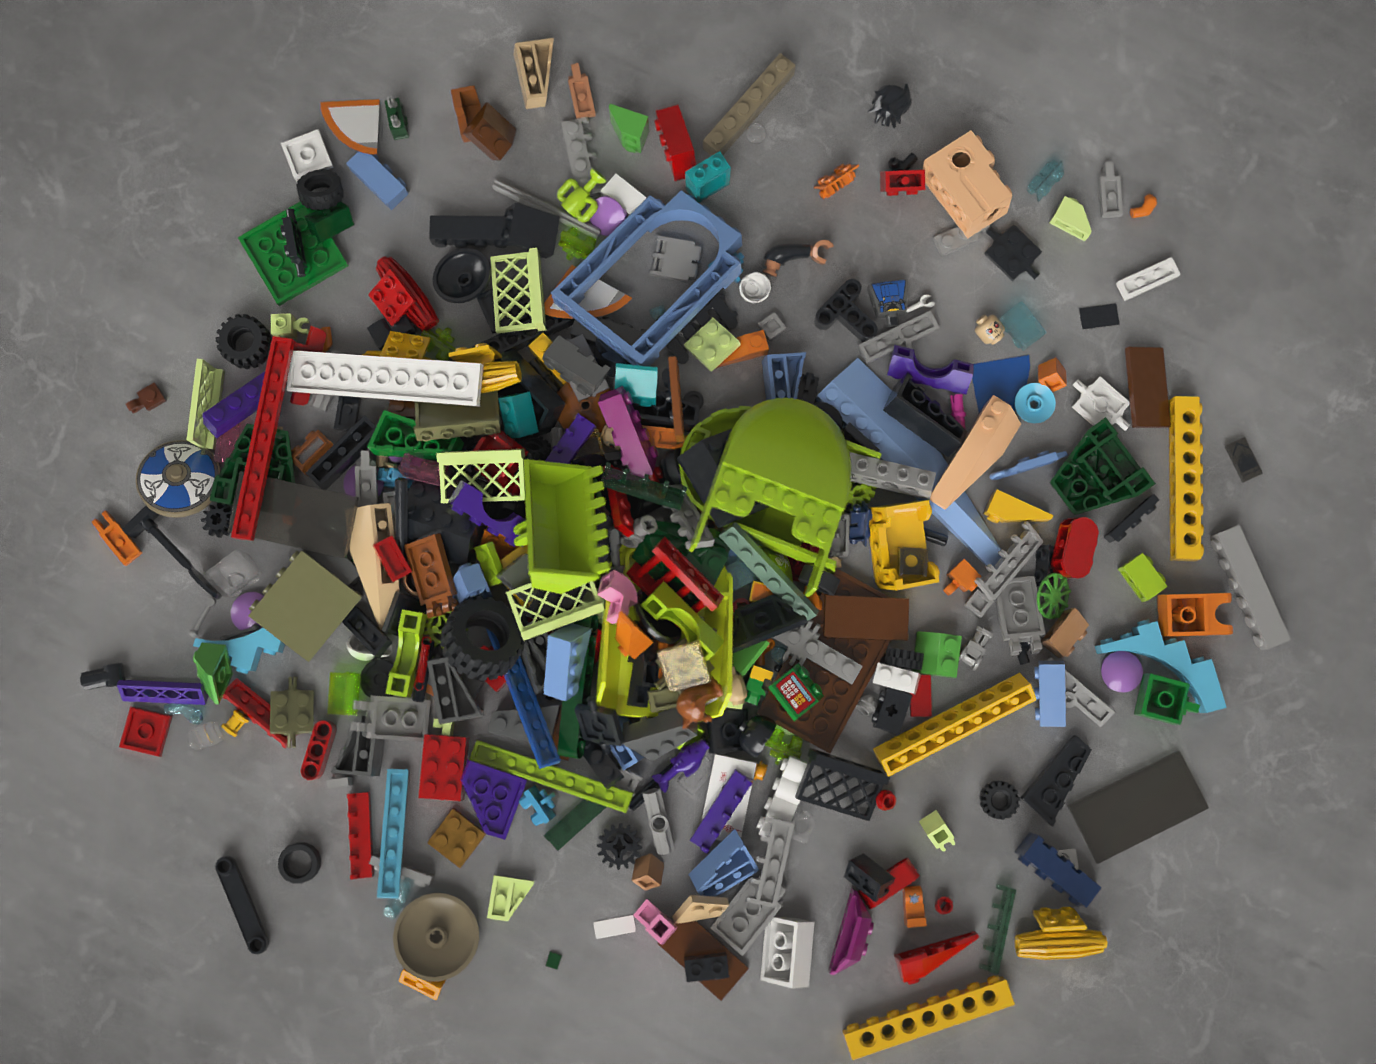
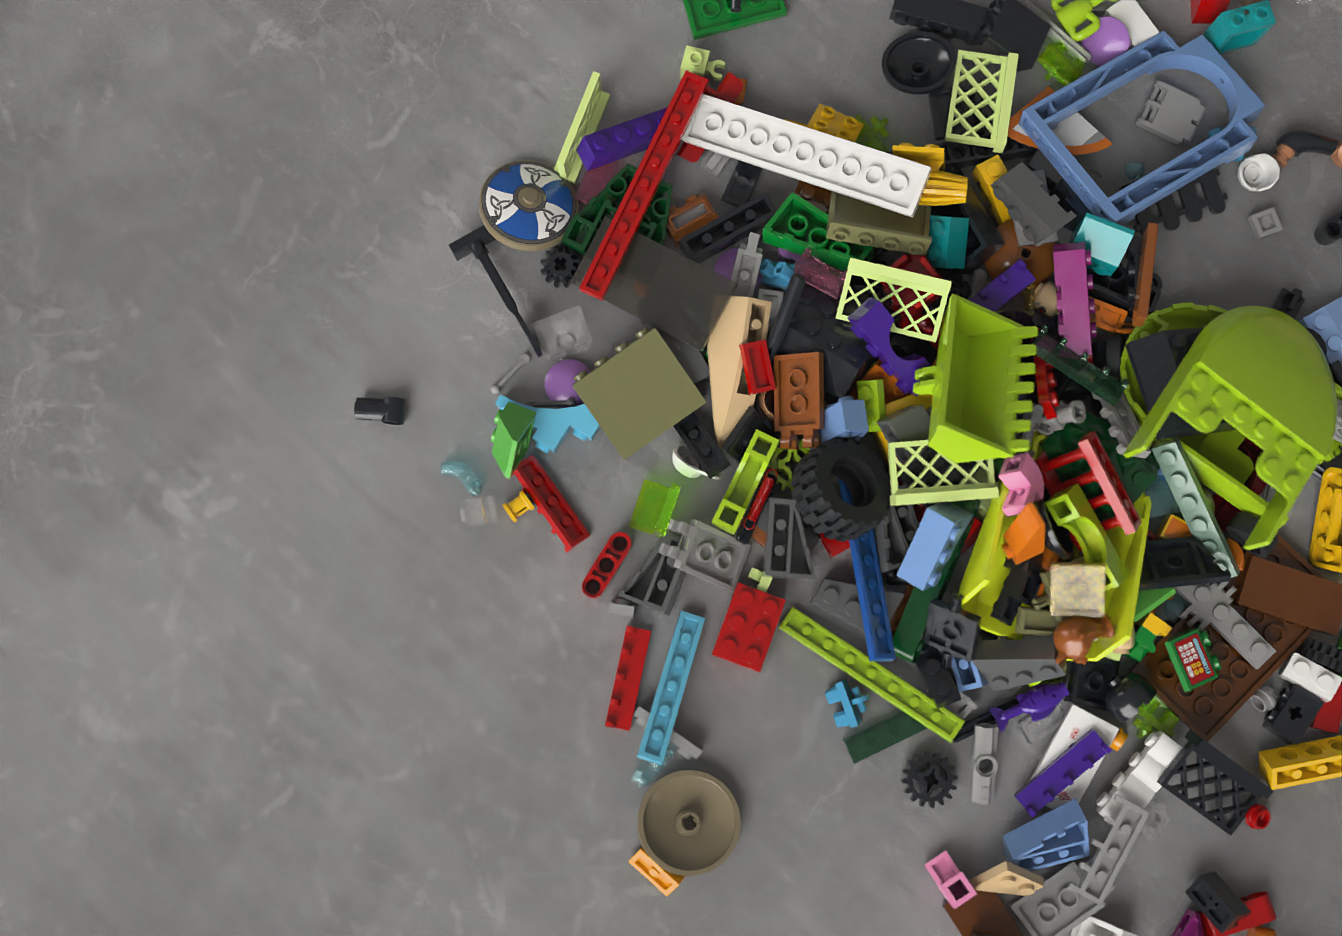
camera: 15 degrees right, 0 degrees up
orange hinge [92,510,143,566] -> none
dark purple fence [117,680,209,705] -> none
red tile [119,706,173,757] -> none
copper plate [126,382,166,414] -> none
black piece [215,856,269,955] -> none
black tyre [216,314,272,369] -> none
olive plate [270,677,314,748] -> none
black tyre [278,842,321,884] -> none
black tile [360,659,394,698] -> none
black brick [367,314,416,350] -> none
red plate [368,256,439,332] -> none
tan hand [376,455,397,469] -> none
pearl gold plate [427,808,486,868] -> none
dark purple plate [461,760,527,840] -> none
yellowish green wing [487,875,535,921] -> none
dark green window [545,952,562,970] -> none
white sticker [593,915,636,939] -> none
medium nougat panel [631,853,664,891] -> none
yellowish green plate [683,318,741,372] -> none
orange slope [716,330,769,368] -> none
medium blue wedge [762,352,806,400] -> none
dark blue hinge [849,501,872,547] -> none
yellowish green brick [919,810,955,852] -> none

